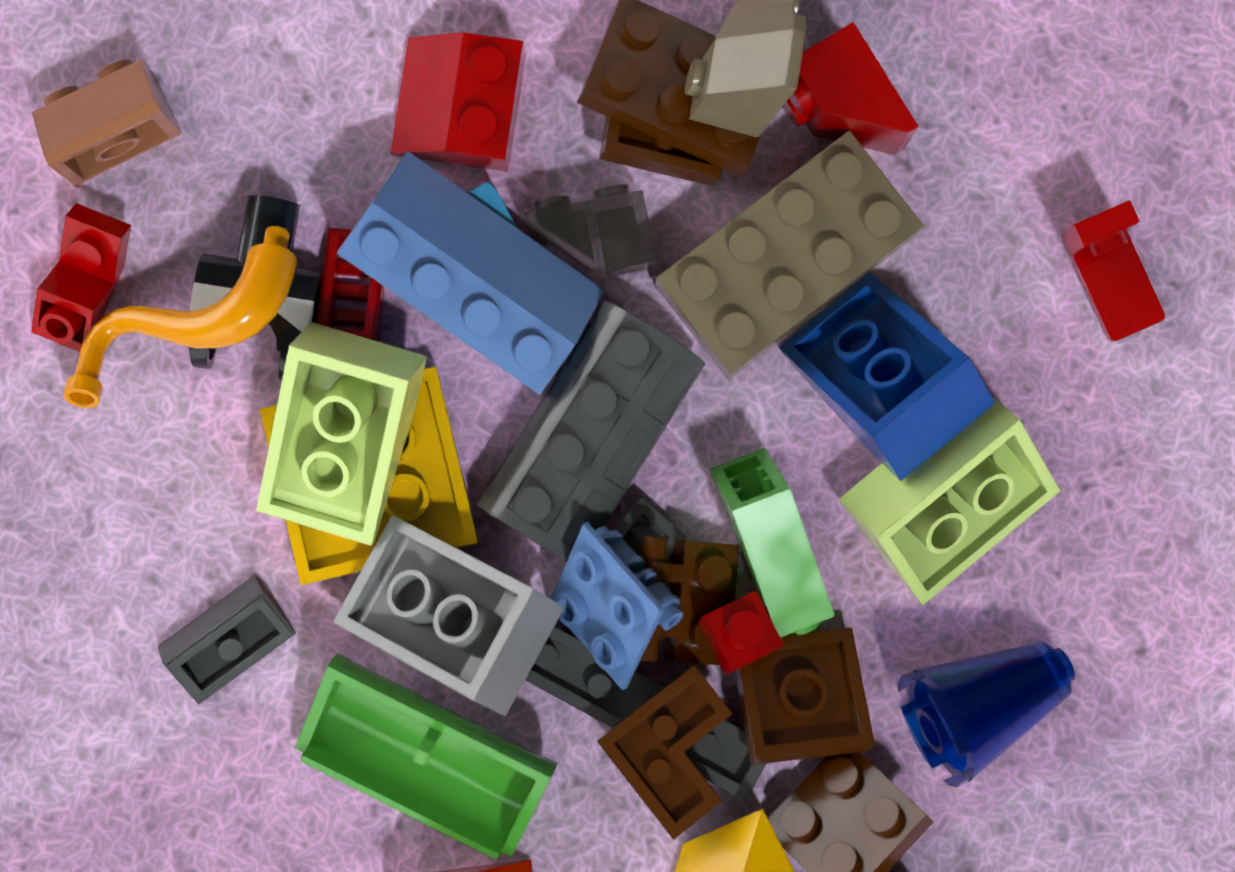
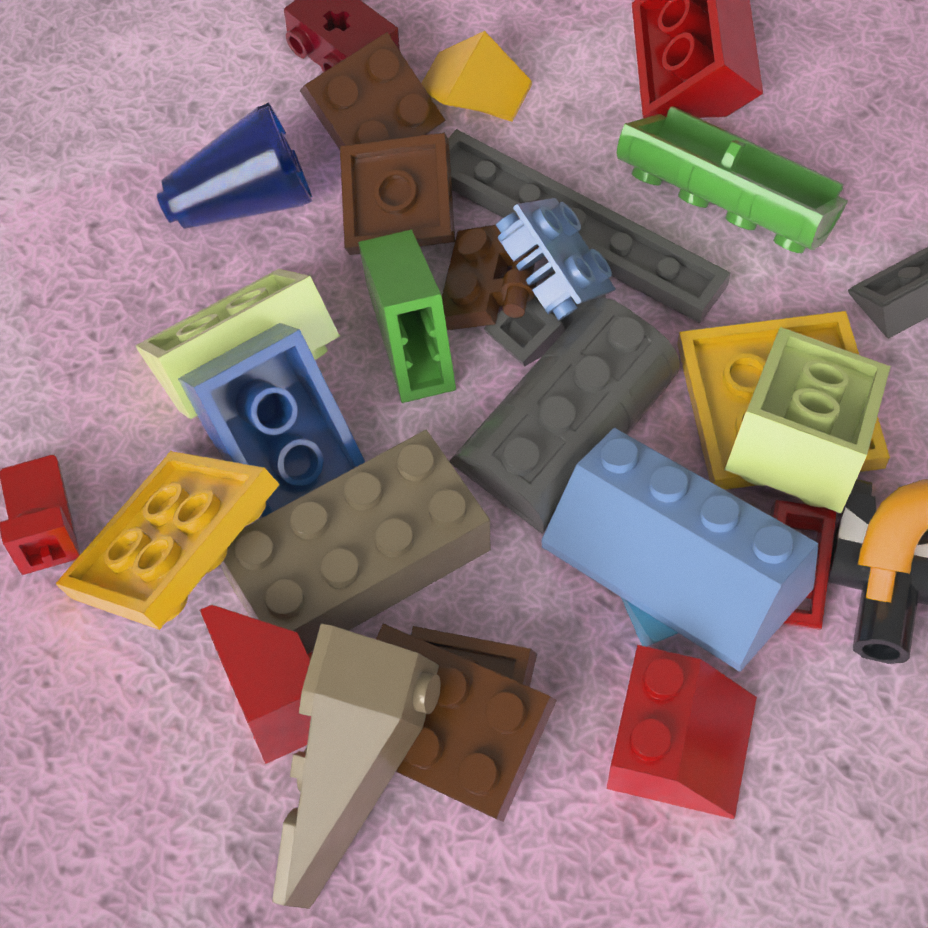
camera: 175 degrees left, 25 degrees down
light grey slope [333,515,565,717] -> none
clear smoke slope [523,184,657,280] -> none
reddish brown plate [597,664,732,840] -> none
red plate [698,590,784,676] -> none
none -> yellow plate [55,451,280,630]

